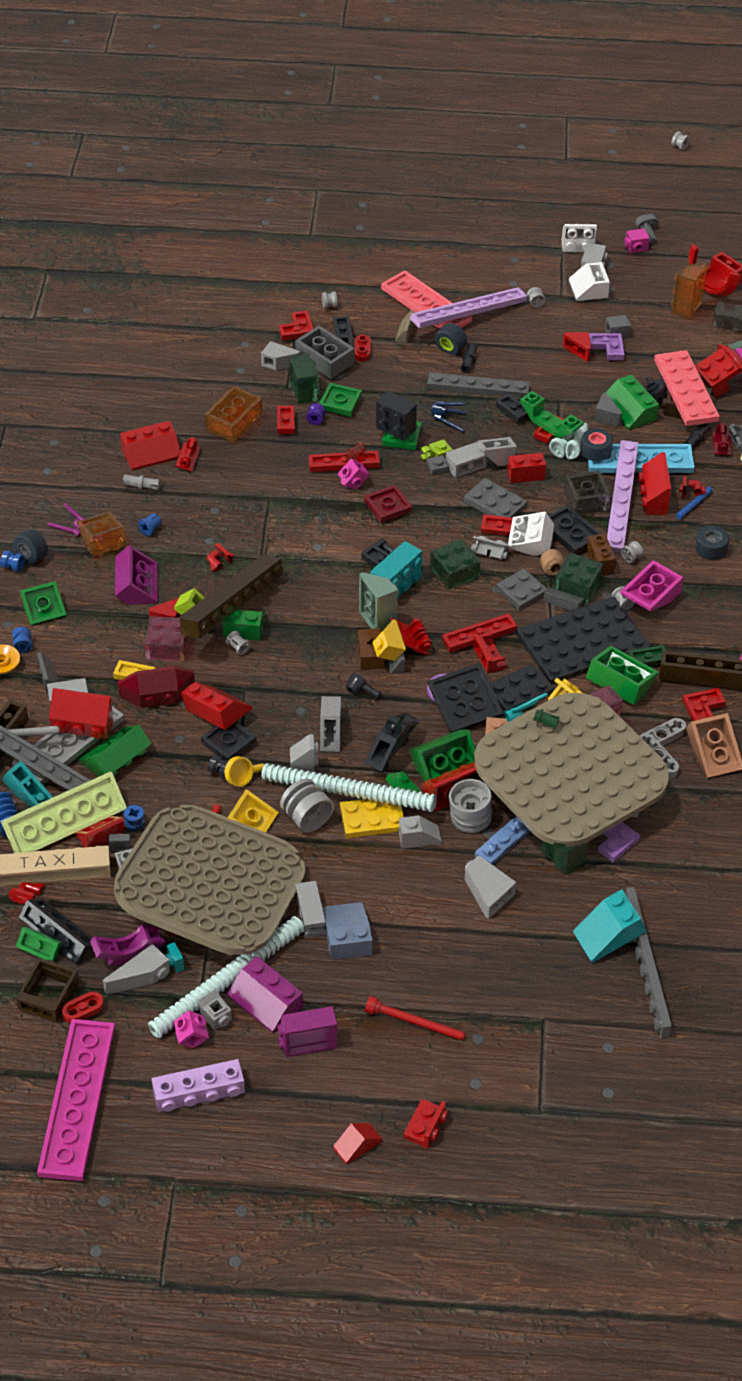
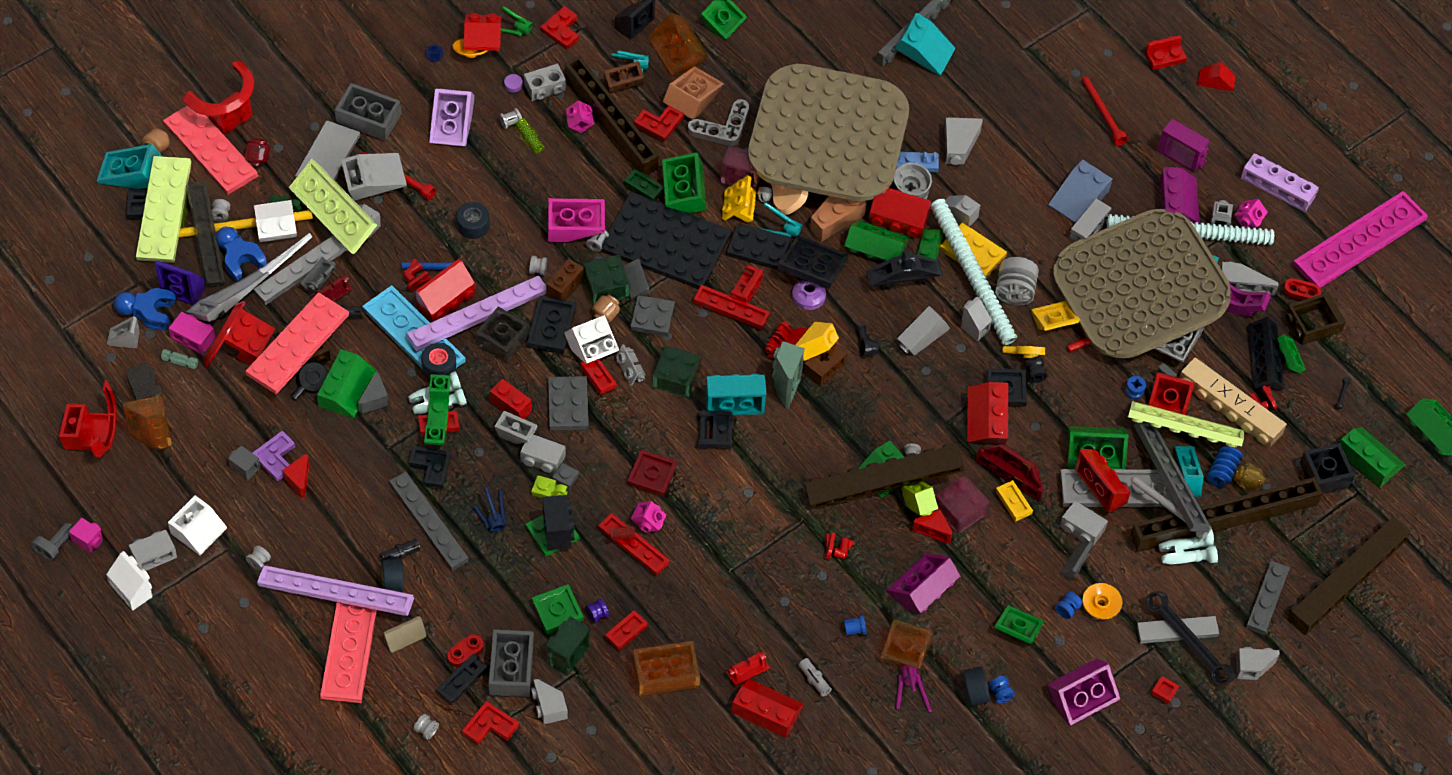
camera: 135 degrees left, 10 degrees up
dark green pin [533,709,560,729] -> none

